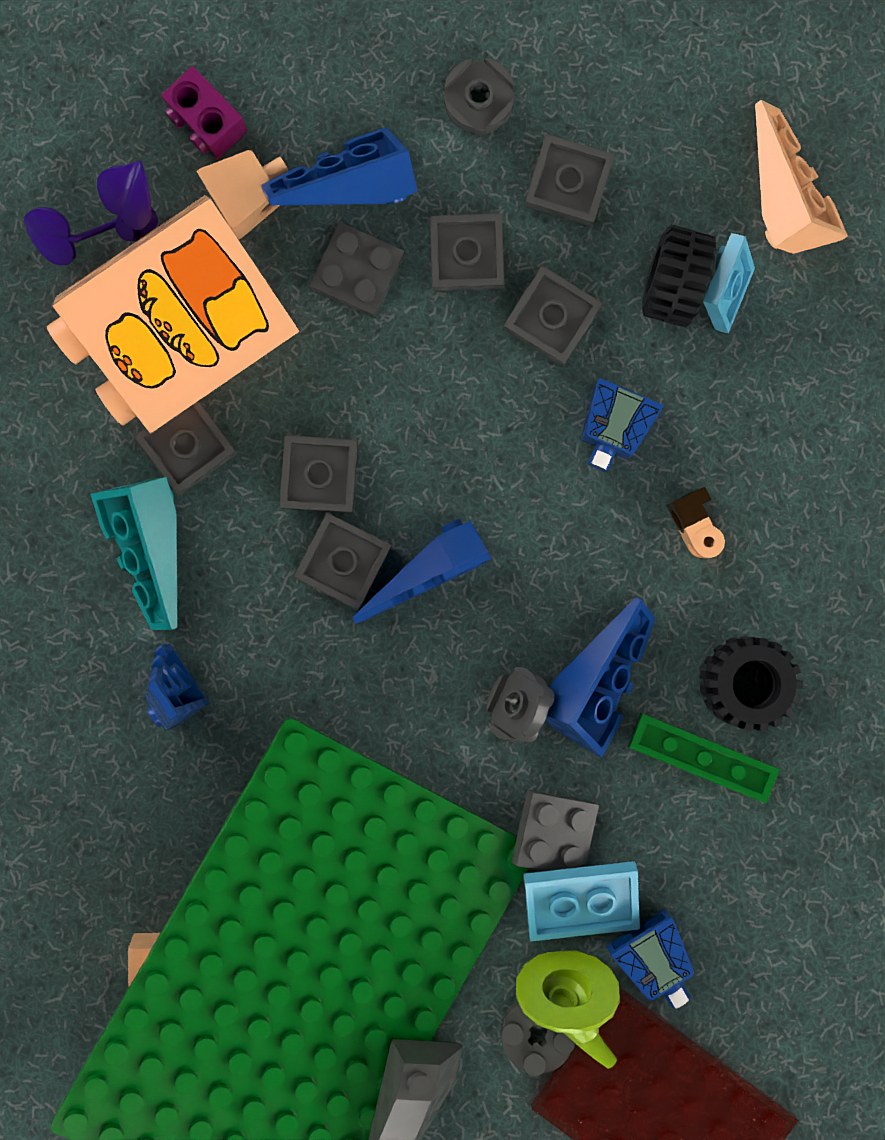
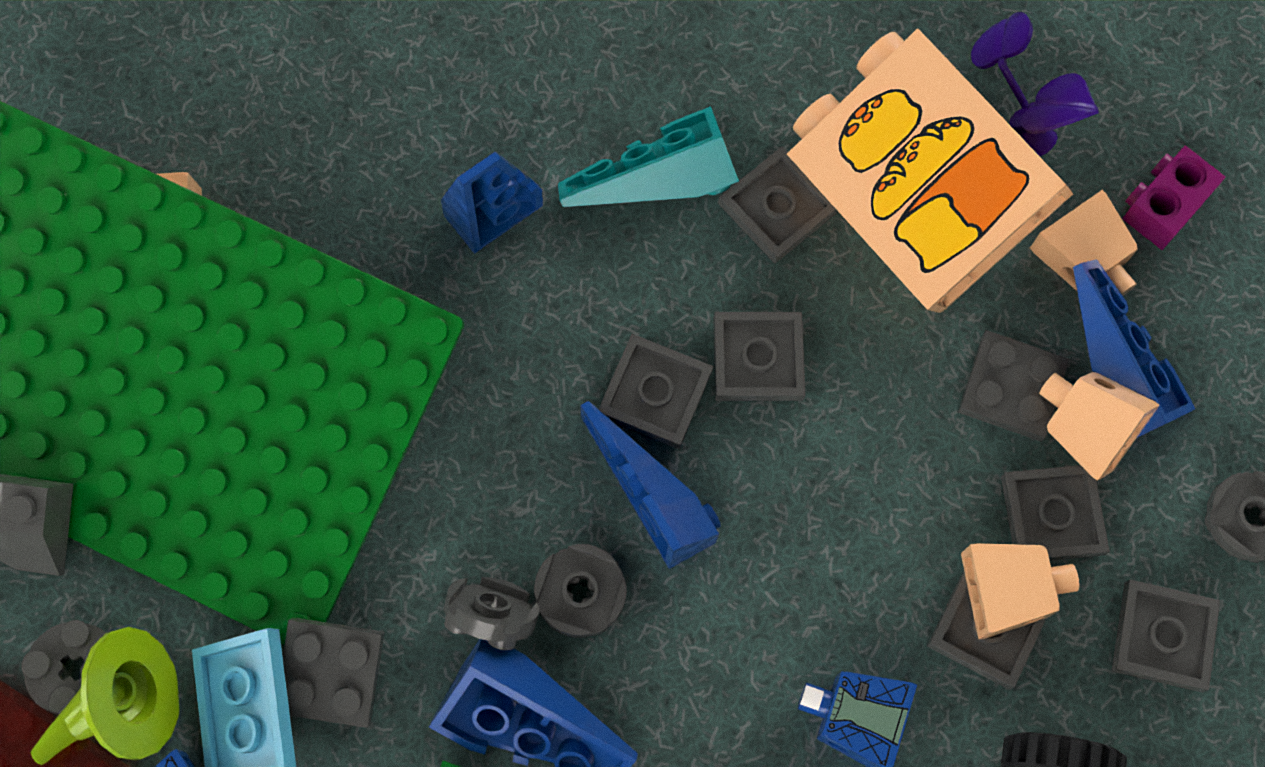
camera: 80 degrees right, 15 degrees down
none -> dark grey plate [534,544,627,638]
none -> light nougat torso [961,543,1079,640]
none -> light nougat torso [1039,372,1160,481]

